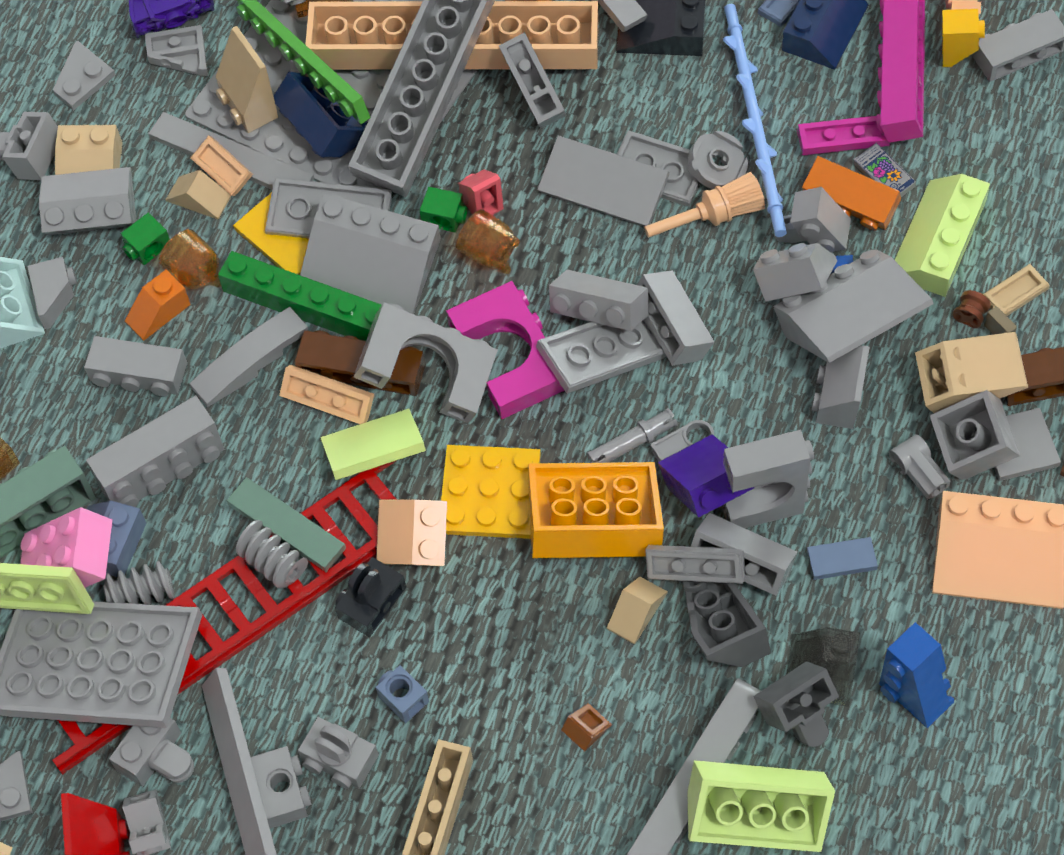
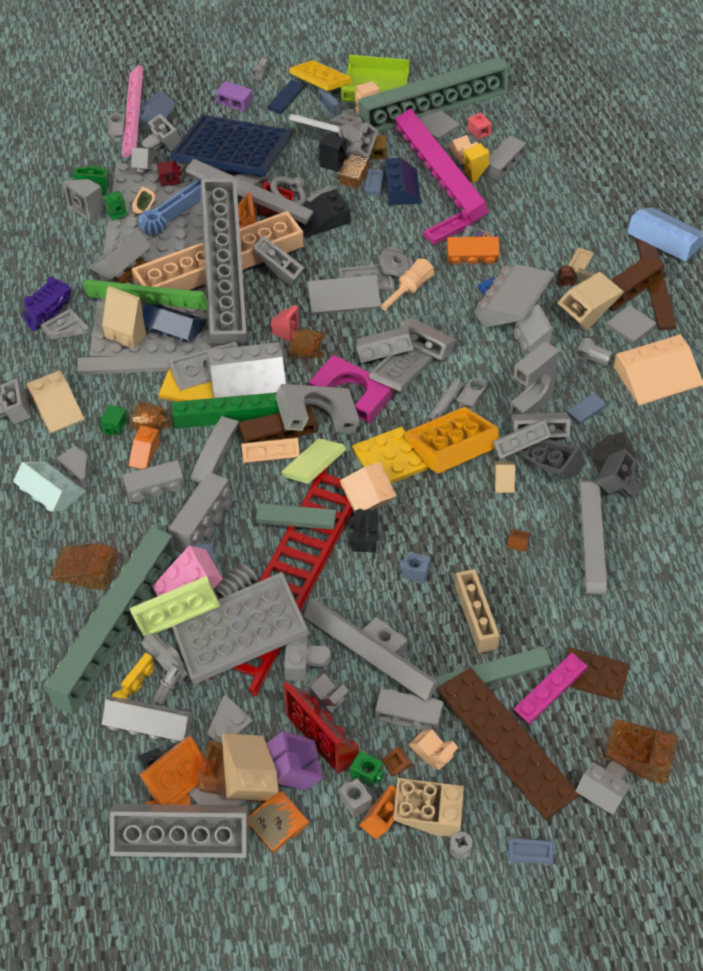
camera: 35 degrees left, 10 degrees down
light grey slope [39,167,136,235] -> none
light grey wing [53,41,116,111] -> none
tan slope [166,170,231,219] -> none
light nougat tile [191,135,253,196] -> none
light grey piece [236,520,308,589] -> none
light grey brick [298,717,379,789] -> none
green brick [420,186,468,233] -> none
dark purple brick [657,434,754,517] -> none
yellowish green slope [688,760,835,852] -> none
light blue plant [723,4,787,237] -> none
light grey slope [753,243,837,302] -> none
light grey brick [774,187,851,253] -> none
blue wedge [879,622,954,728] -> none
yellowish green slope [895,174,990,297] -> none
light grey brick [929,390,1020,480] -> none

